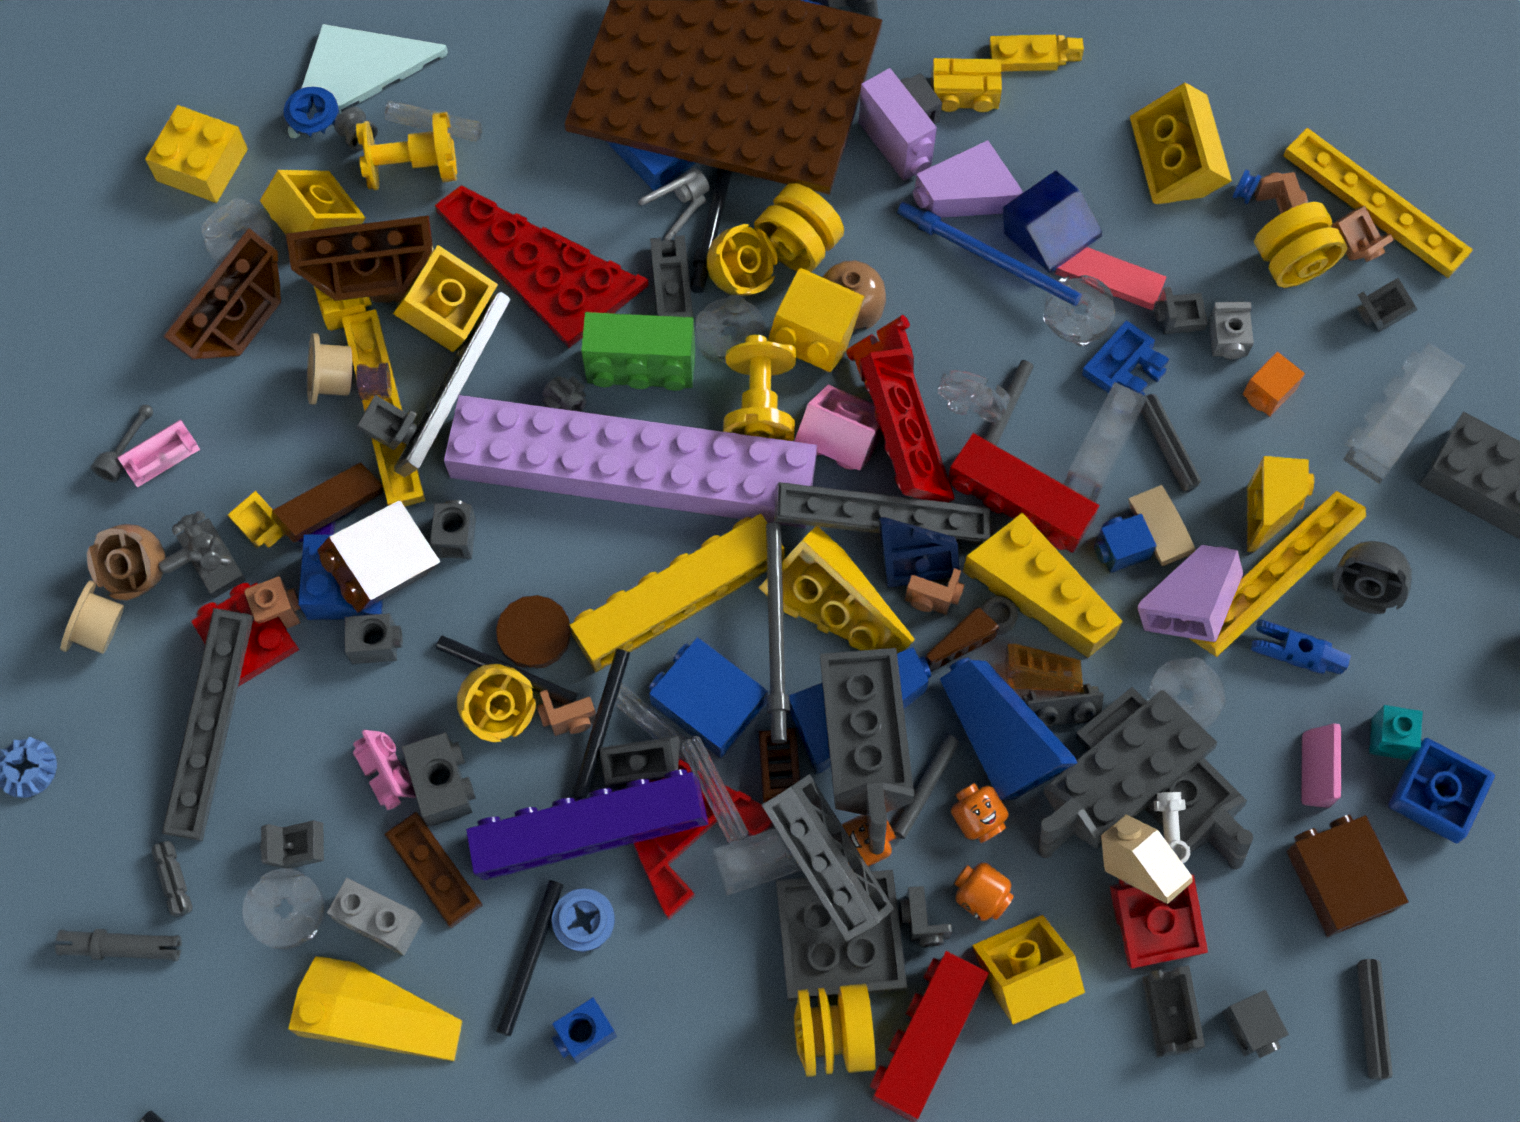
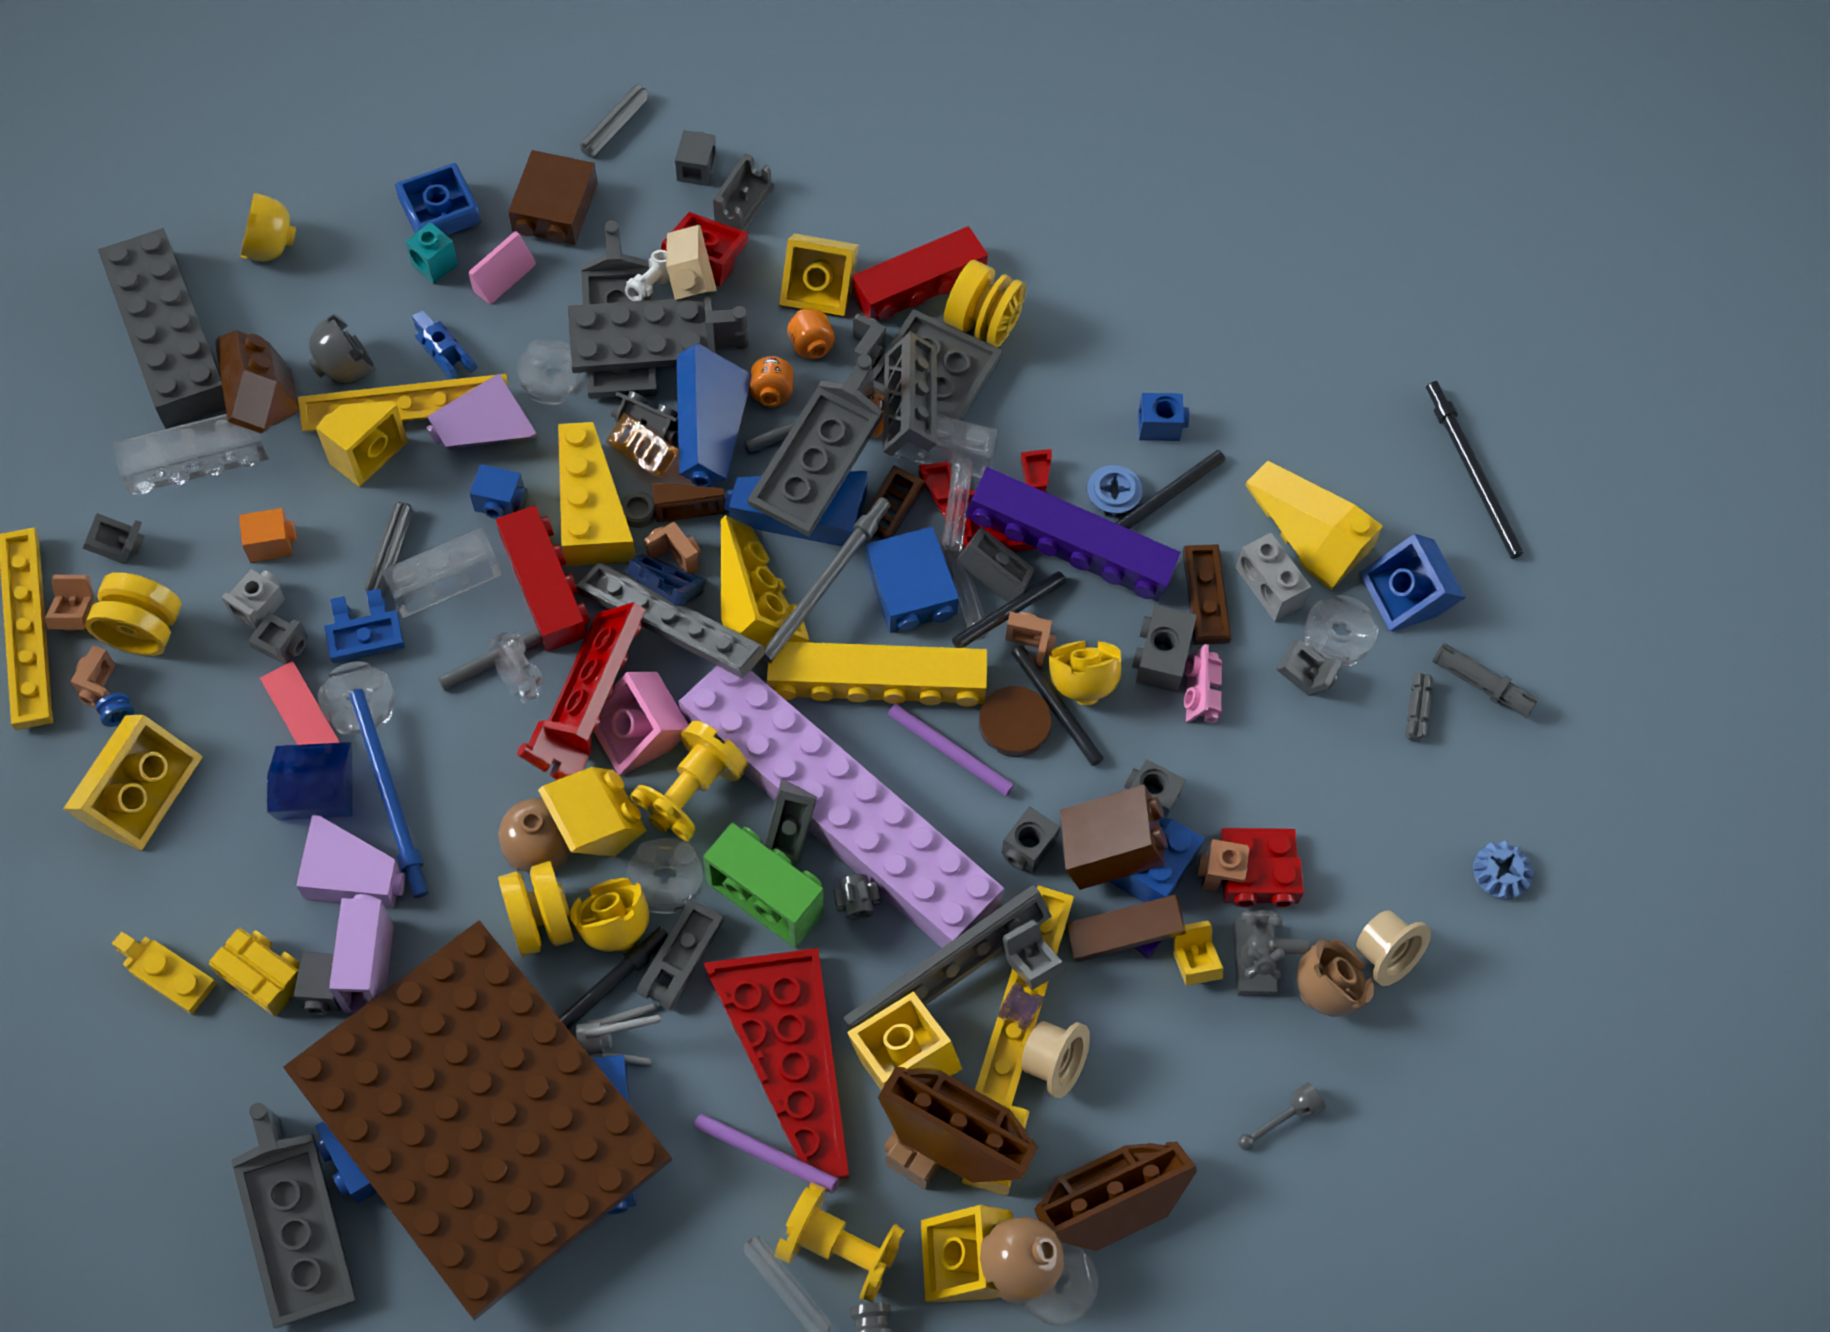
camera: 150 degrees left, 5 degrees down
bright pink hinge [117,419,200,488] -> none
dark grey tile [161,608,254,841] -> none
tan slope [1128,485,1196,566] -> none
none -> reddish brown wedge [215,330,299,434]
none -> medium lavender piece [694,1113,839,1194]
none -> dark grey slope [764,780,817,864]
none -> medium lavender piece [888,703,1014,796]
none -> medium nougat cylinder [980,1216,1064,1304]
none -> blue slope [1359,534,1466,632]

